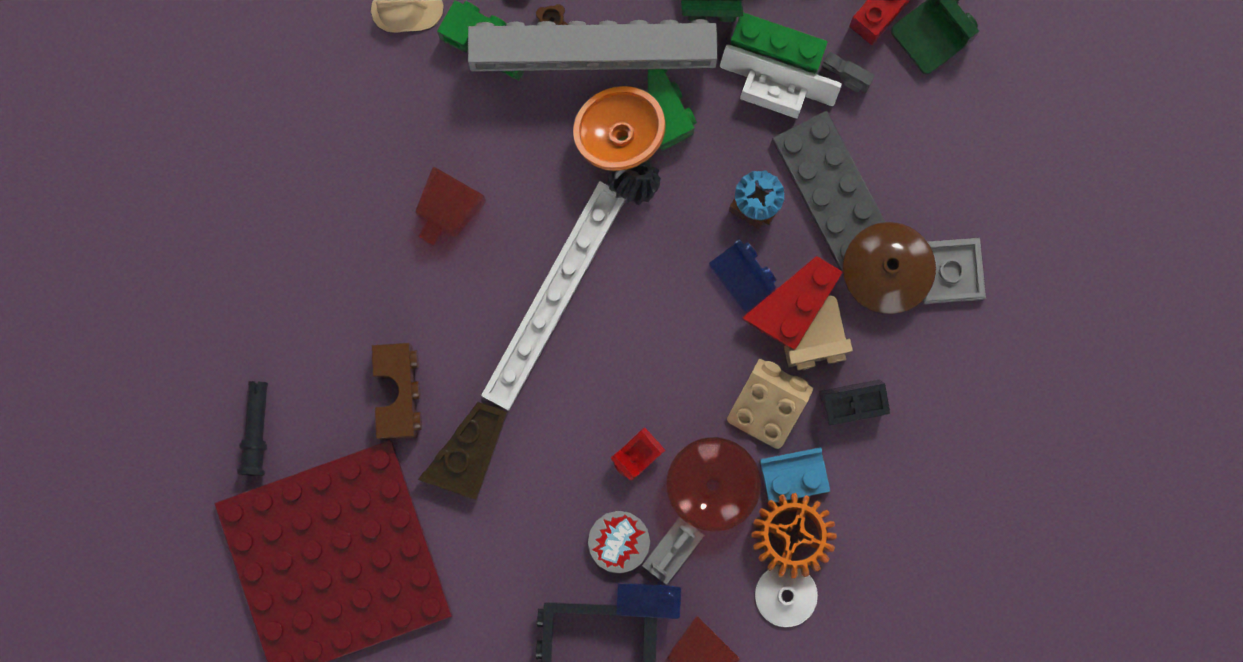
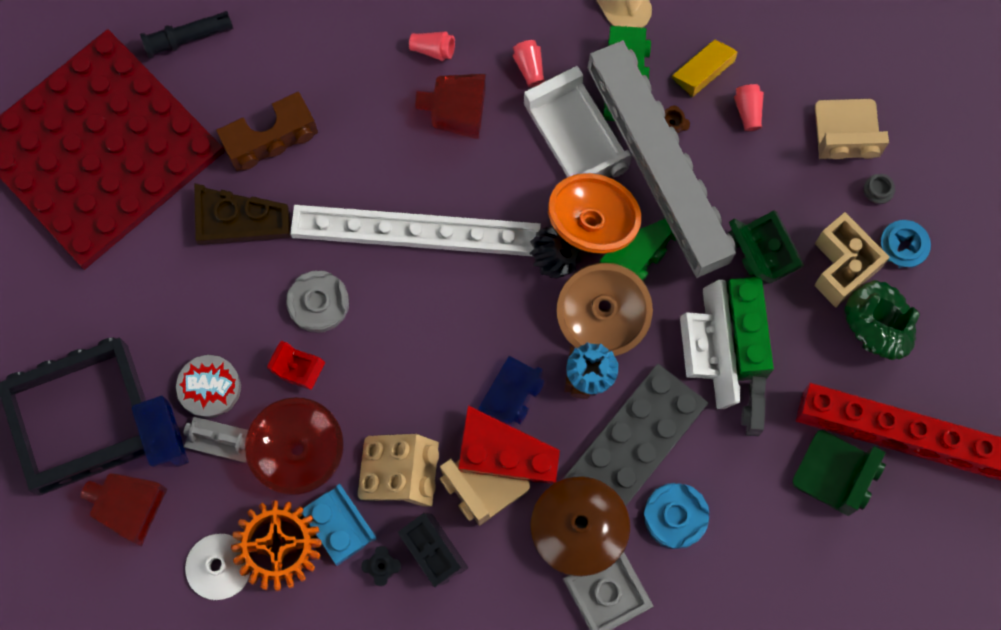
camera: 65 degrees right, 10 degrees down
none -> light grey tile [286,271,349,333]
none -> black plate [361,546,401,586]
none -> coral cone [409,31,455,61]
none -> coral cone [512,40,545,87]
none -> white panel [524,66,632,177]
none -> medium nougat dish [557,263,653,356]
none -> dark azure tile [643,483,709,549]

